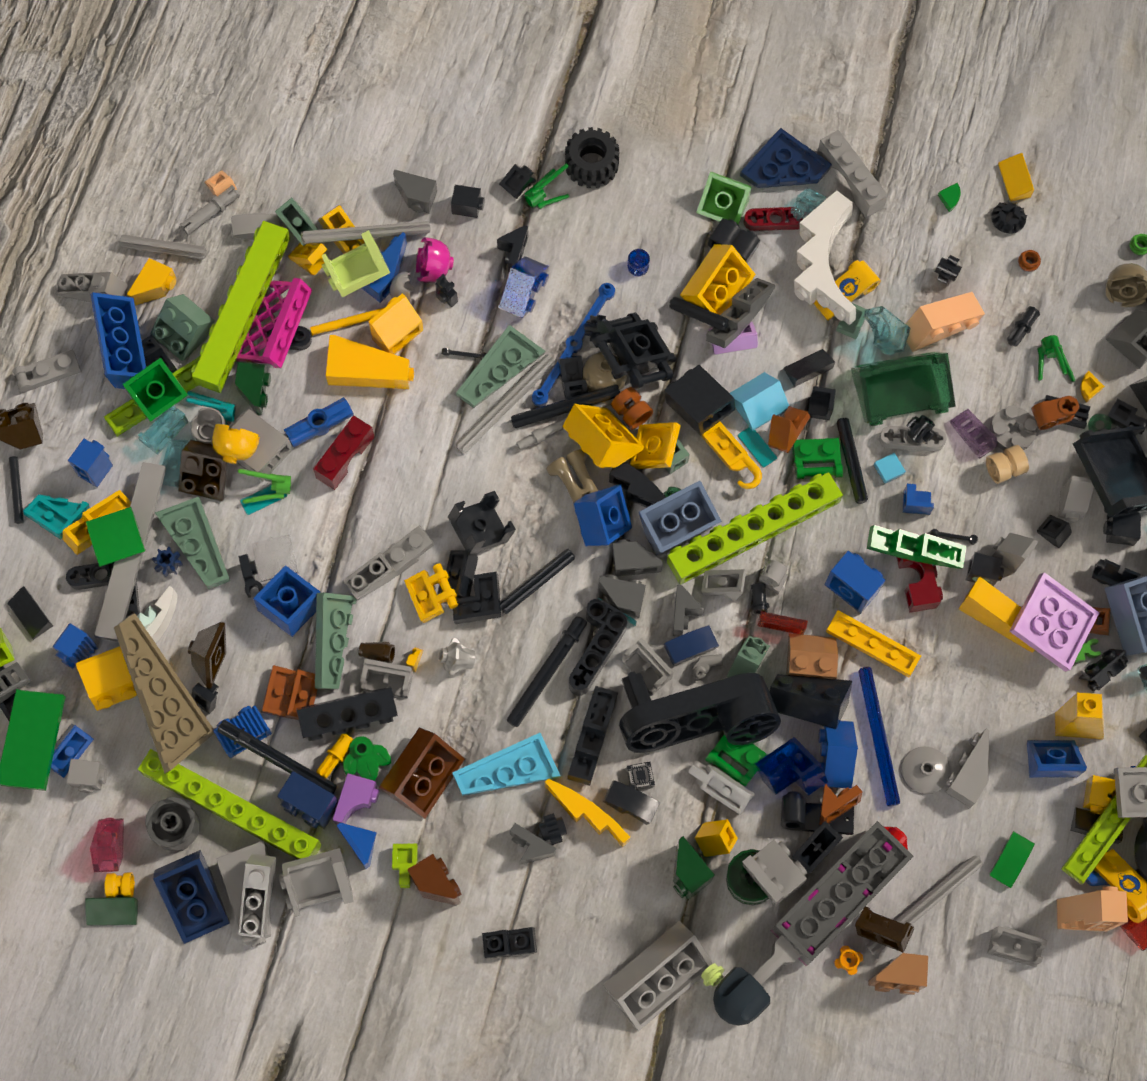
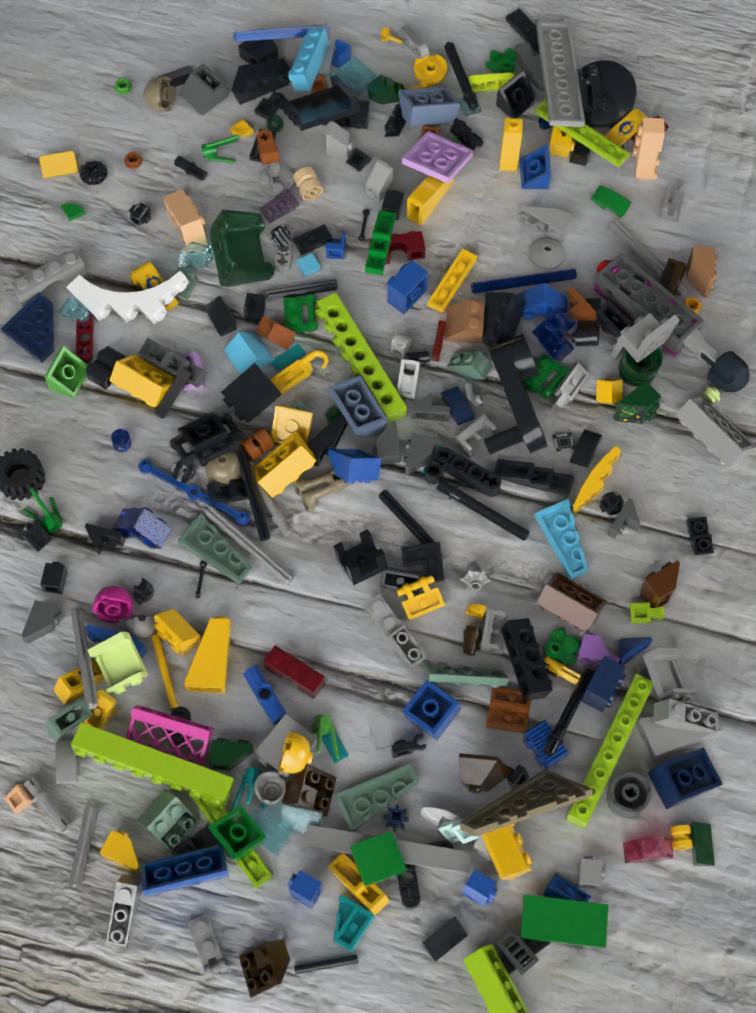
camera: 90 degrees left, 5 degrees down
none -> black plate [293,224,333,256]

